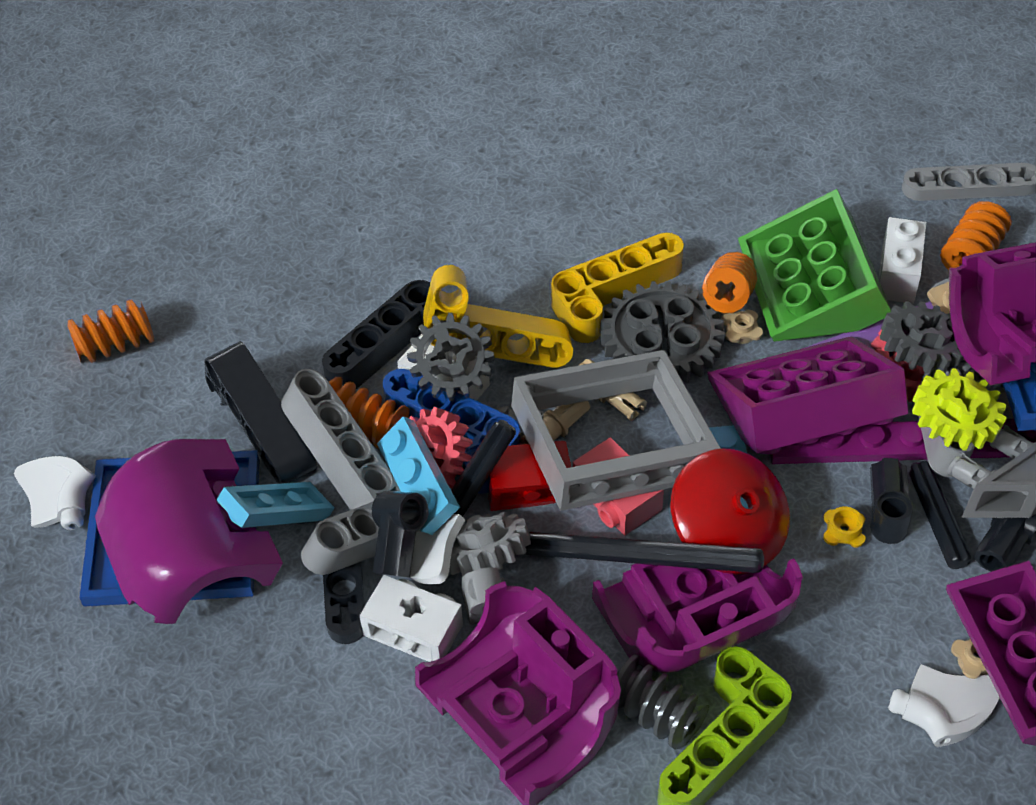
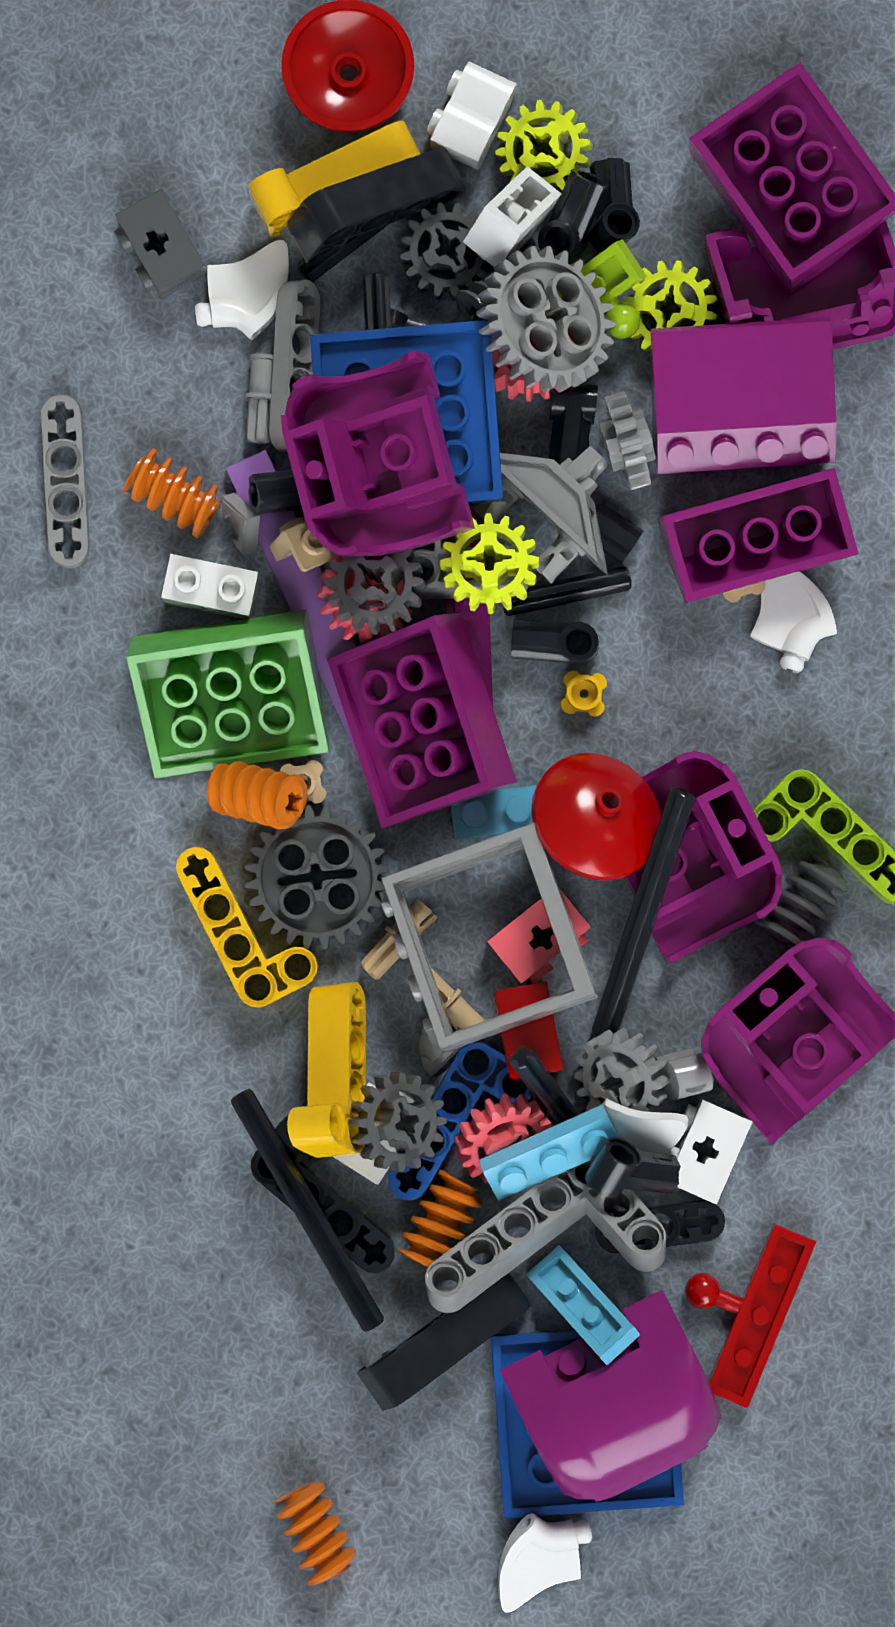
camera: 95 degrees left, 35 degrees up
none -> black axle [231,1089,384,1332]
none -> red plate [685,1223,817,1409]

